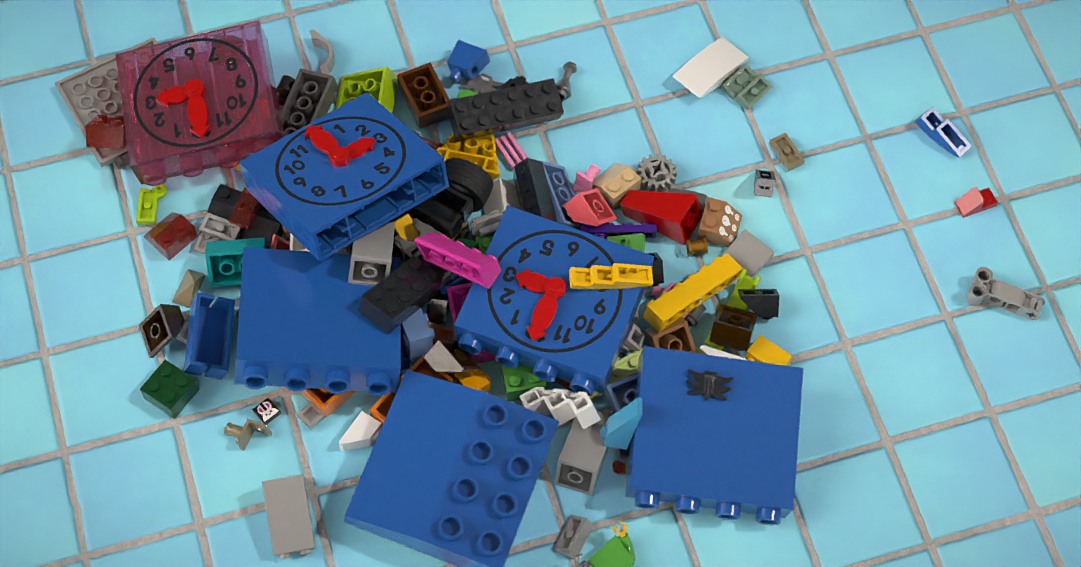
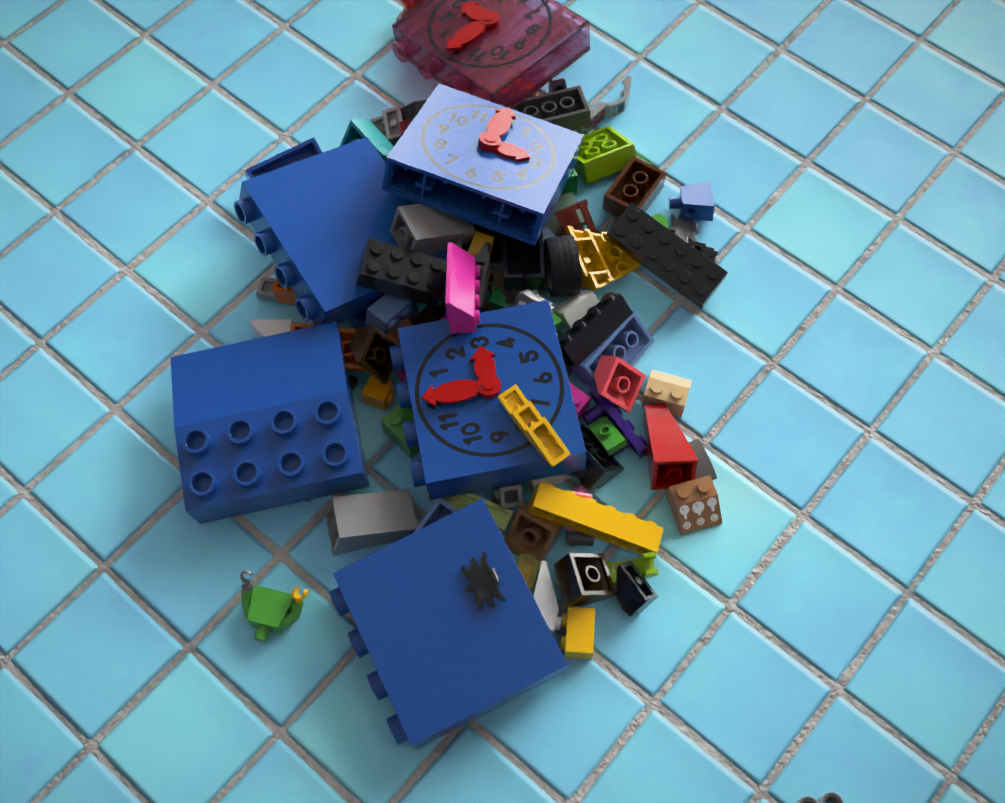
camera: 60 degrees right, 0 degrees up
lime hinge [136,184,167,225] -> none
dark brown slope [139,304,185,358] -> none
dark green brick [140,359,200,419] -> none
clear red slope [144,212,198,261] -> none
dark tan slope [172,269,206,308] -> none
dark tan bracket [224,419,273,451] -> none
tile [252,398,281,425] -> none
light grey slope [262,474,316,559] -> none
bright pink tile [495,132,527,171] -> none
white brick [519,387,601,429] -> none
light grey slope [553,515,593,560] -> none
flat silver piece [556,62,577,101] -> none
bright pink bracket [573,164,600,192] -> none
dark azure slope [600,398,642,450] -> none
light grey gear [637,153,677,192] -> none
white slope [673,37,749,98] -> none
pearl gold bush [686,237,708,256] -> none
sand green slope [720,63,773,110] -> none
light grey slope [721,229,774,278] -> none
slope [754,170,776,197] -> none
dark tan plate [769,133,805,171] -> none
blue slope [914,107,971,158] -> none
slope [955,187,998,218] -> none

